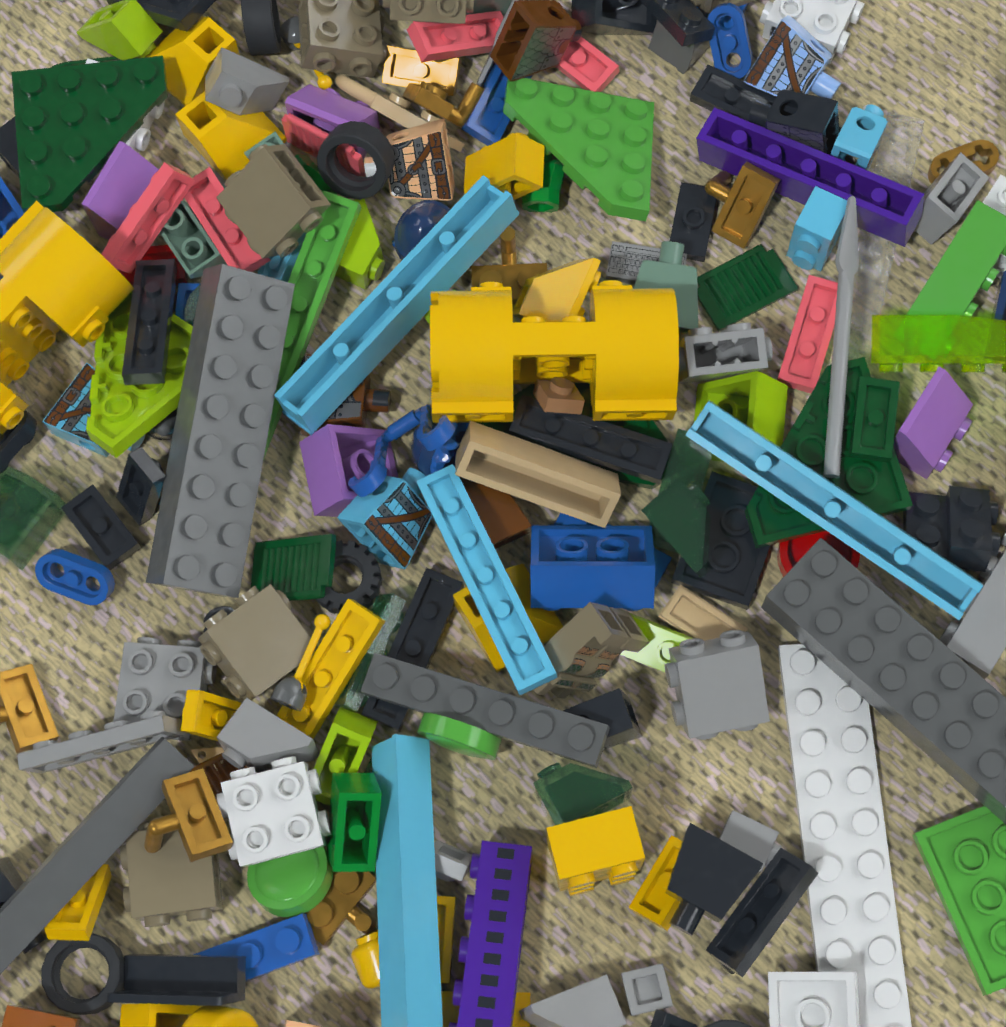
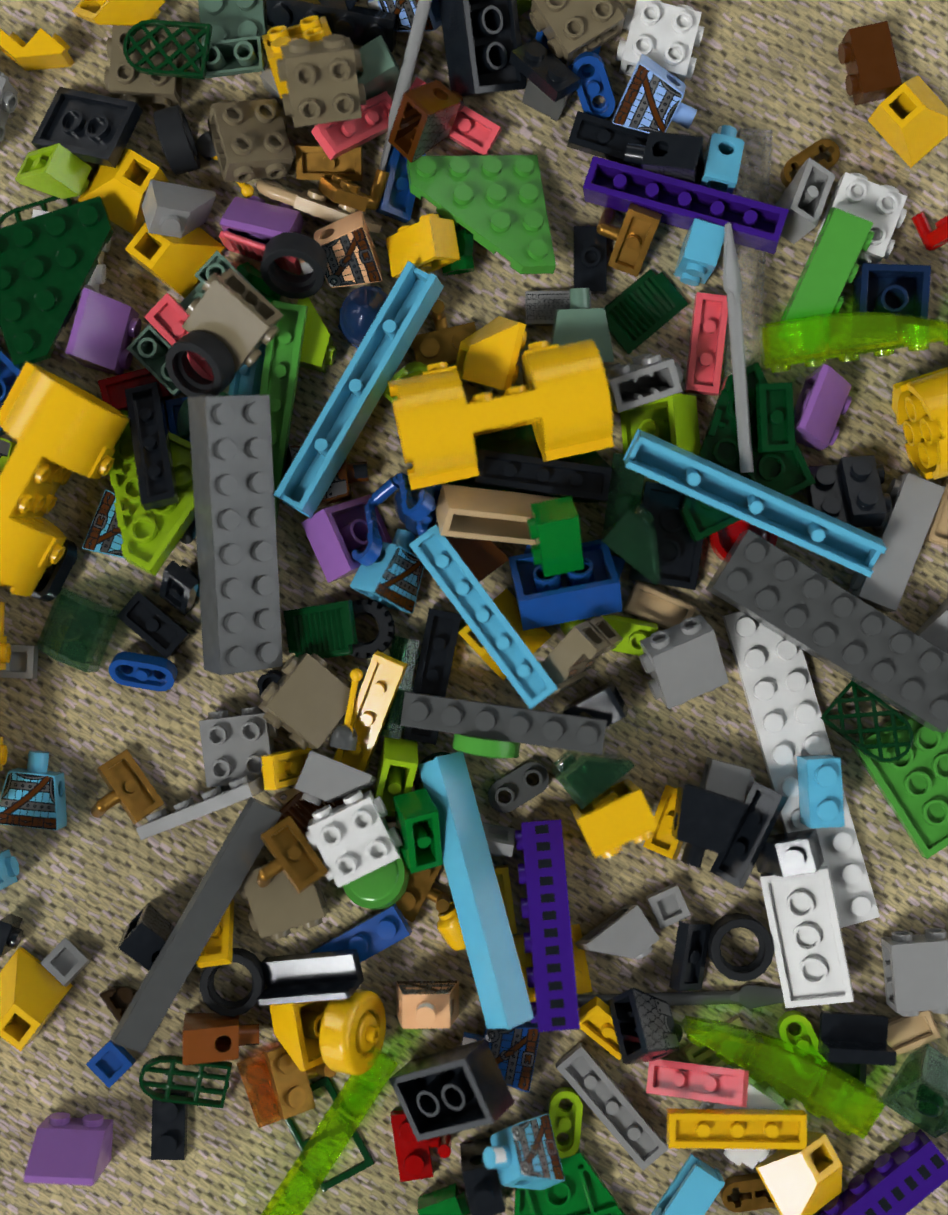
camera: 20 degrees left, 15 degrees up
coral plate [101,162,196,274] -> none
medium nougat plate [533,377,585,415] -> none
none -> black tyre [166,331,235,397]
none -> dark grey plate [488,761,549,813]
none -> green brick [527,496,584,577]
none -> black slope [756,829,824,877]
none -> medium azure brick [797,755,845,828]
none -> dark green window [820,681,914,763]

